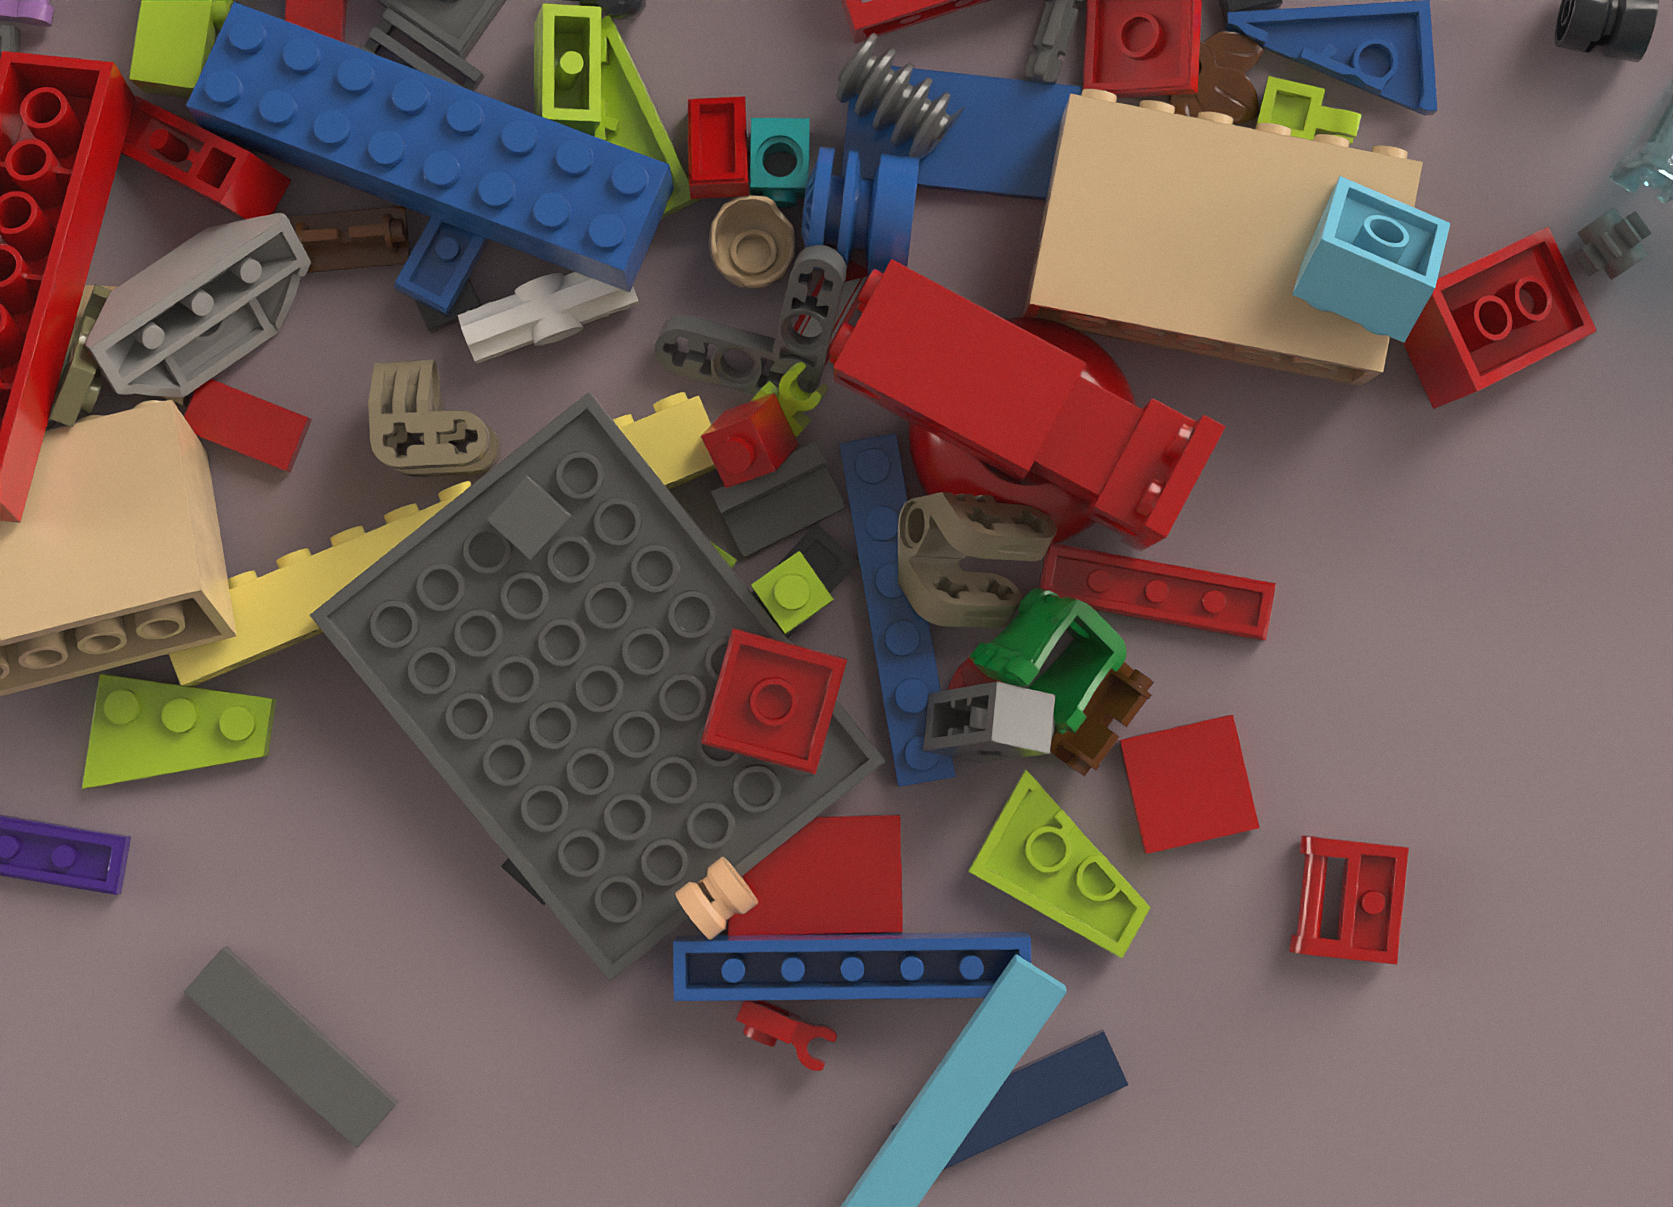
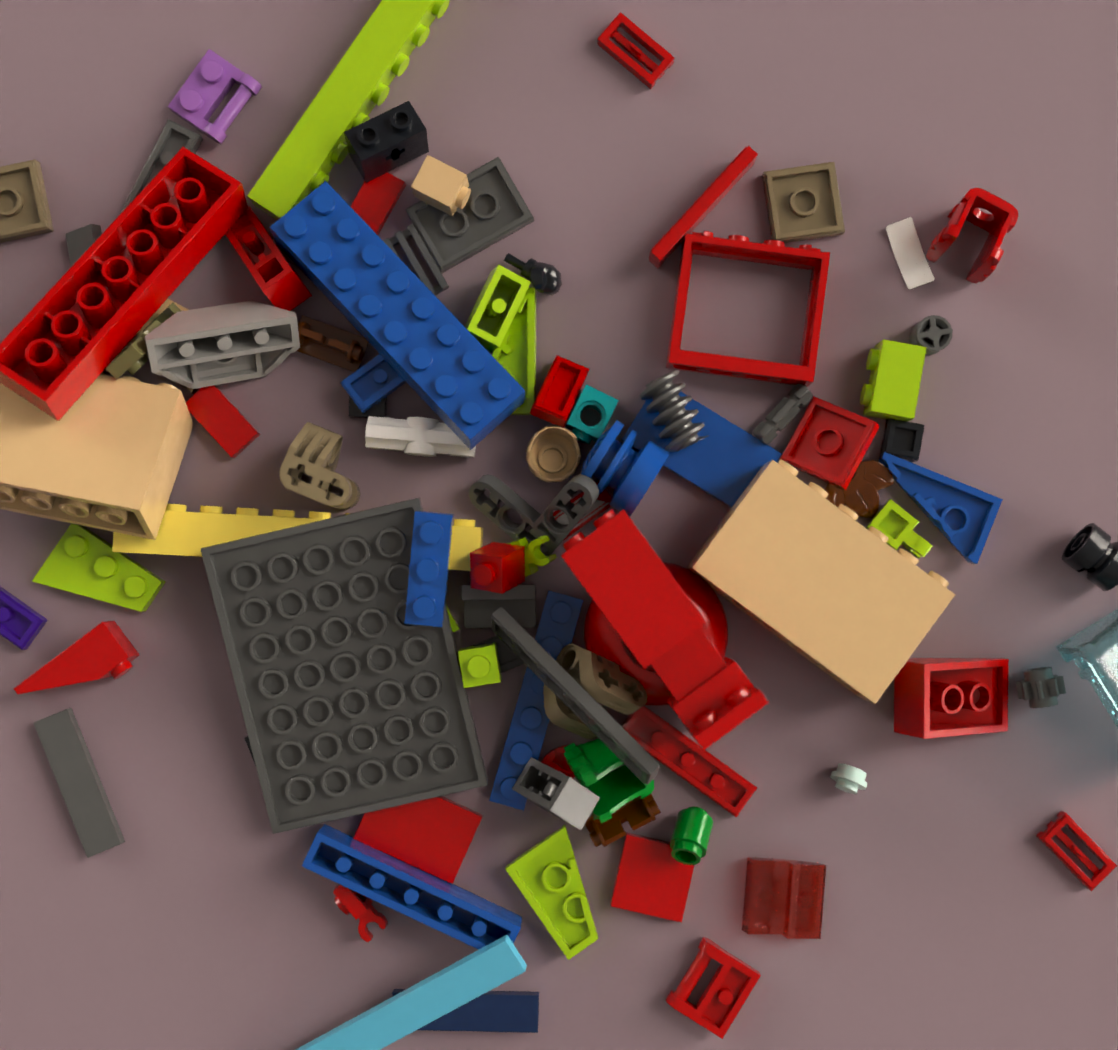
camera: 25 degrees right, 0 degrees up
dark grey tile [486,475,572,560] -> none
light nougat wheel [675,857,758,940] -> none
red tile [701,628,847,775] -> none
medium azure slope [1292,176,1450,343] -> none
none -> red slope [13,621,140,694]
none -> blue plate [404,510,454,627]
none -> dark grey tile [492,607,660,785]
none -> green brick [670,806,713,865]
none -> clear red slope [742,857,826,939]
none -> light aqua plate [830,764,868,794]

